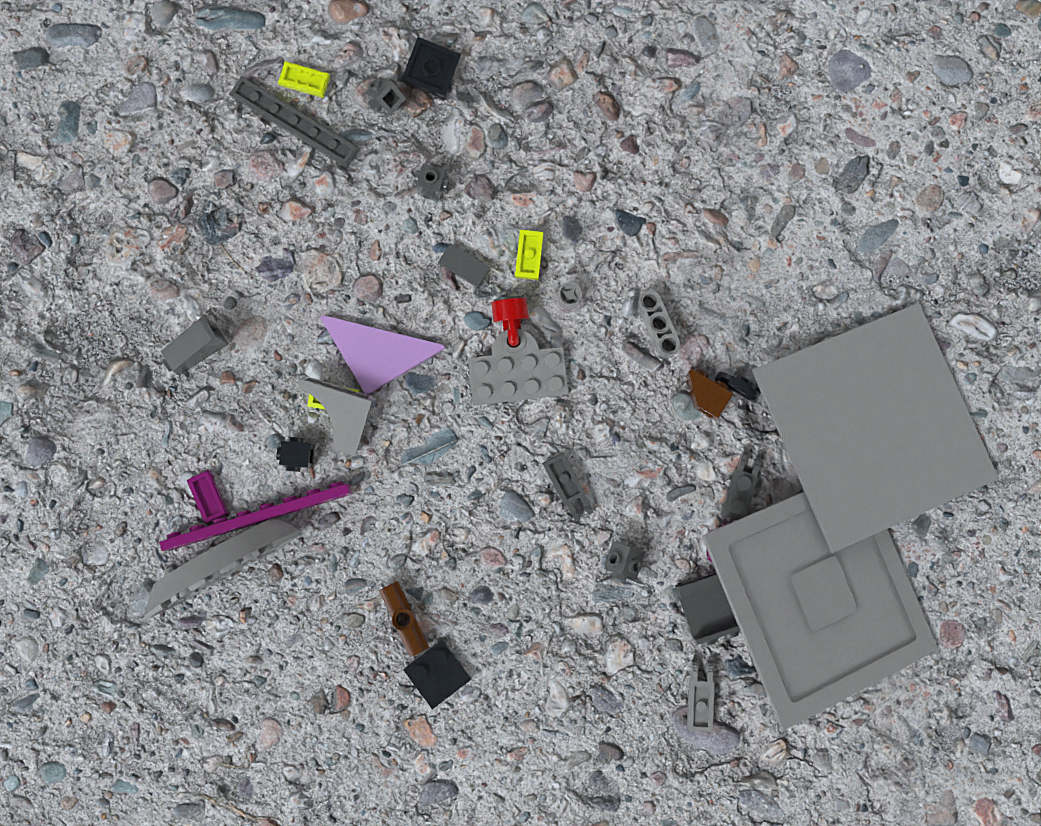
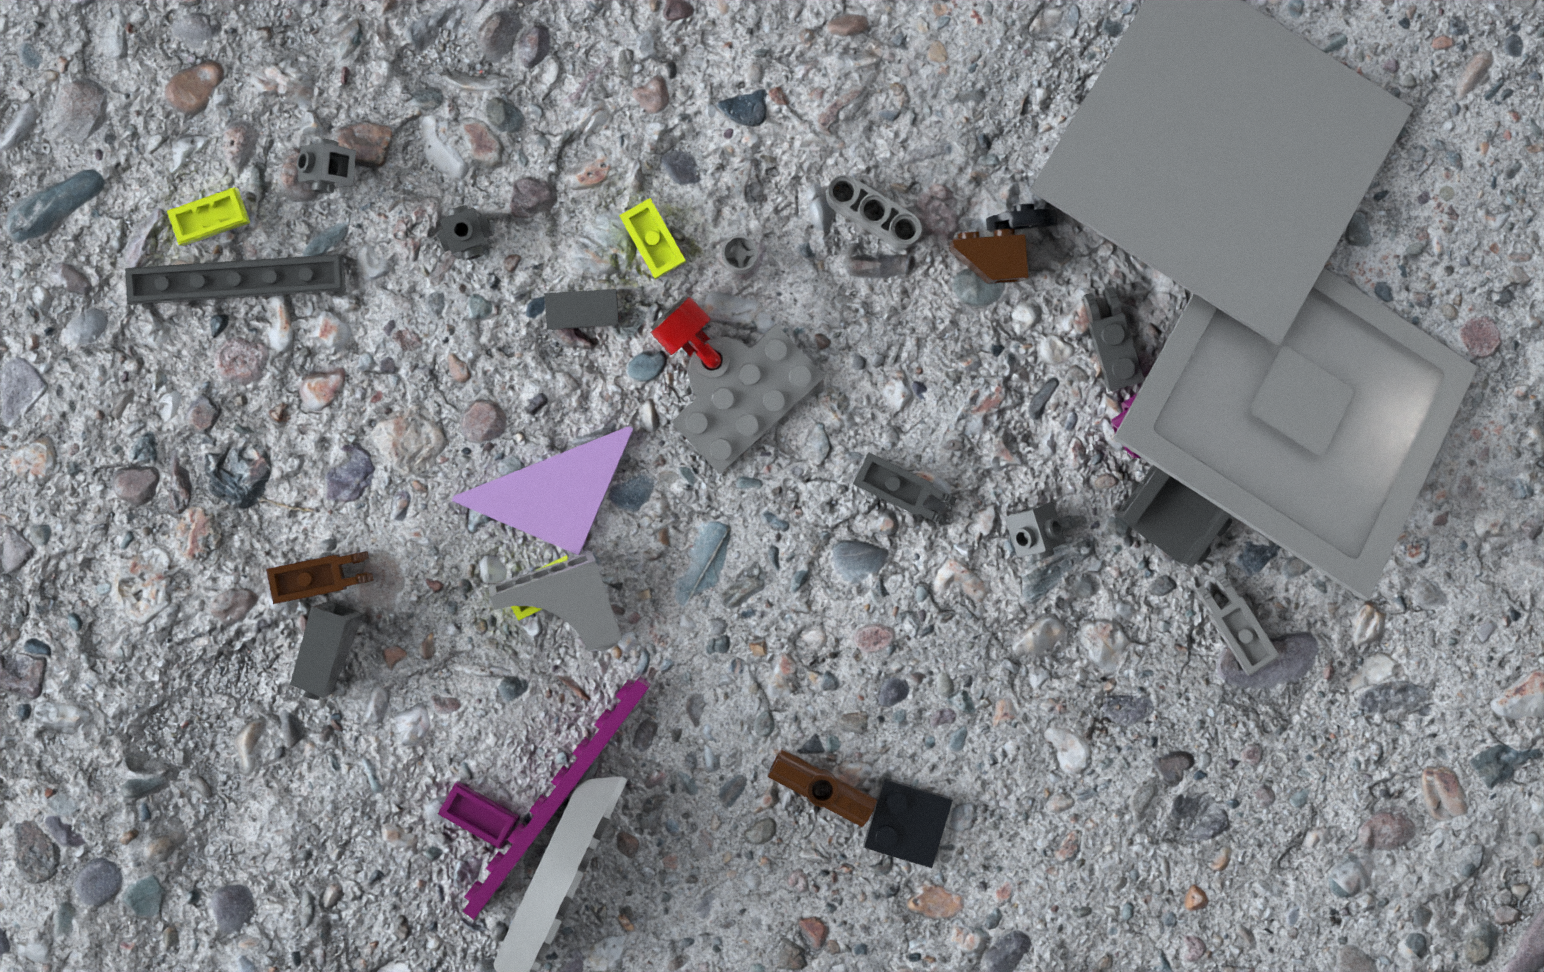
camera: 35 degrees left, 5 degrees up
black brick [276,437,315,472] -> none
black plate [401,36,461,99] -> none
none -> reddish brown hinge [266,551,374,604]

